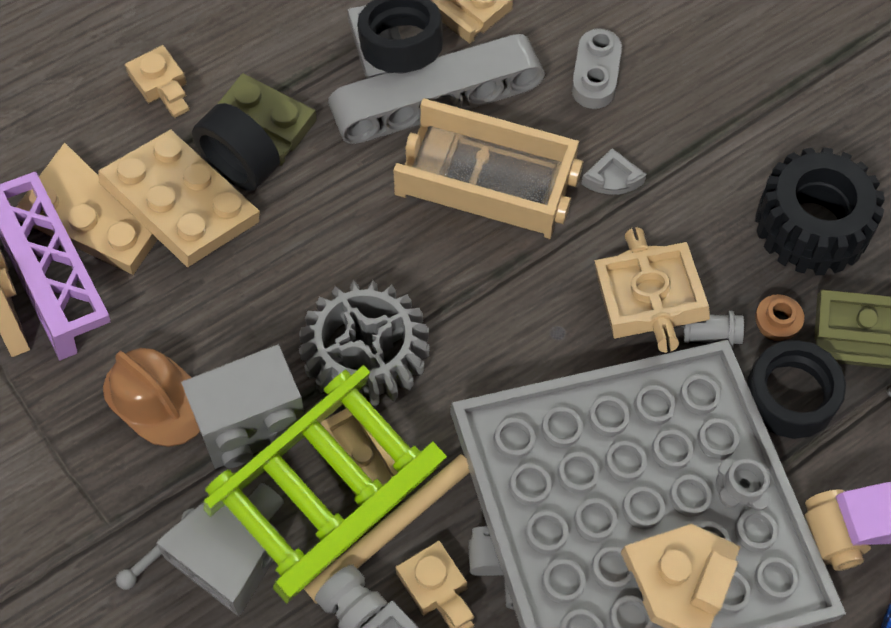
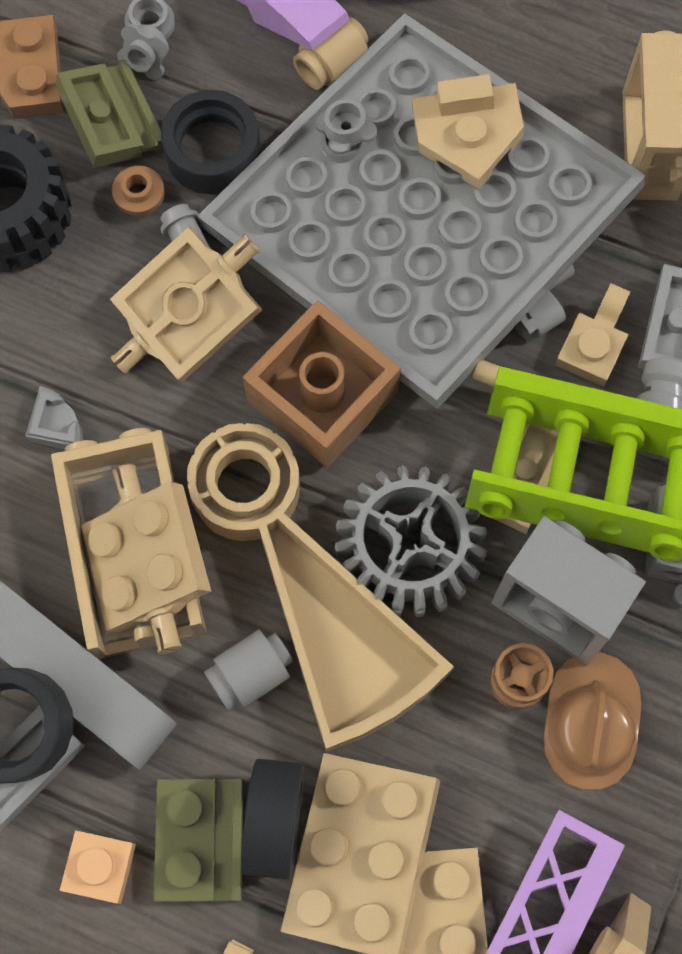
camera: 120 degrees left, 10 degrees up
none -> light nougat plate [59,830,136,904]
none -> tan plate [81,464,212,655]
none -> tan piece [187,423,454,753]
none -> light grey brick [204,629,293,711]
none -> medium nougat brick [242,300,401,468]
none -> medium nougat wheel [489,643,554,710]

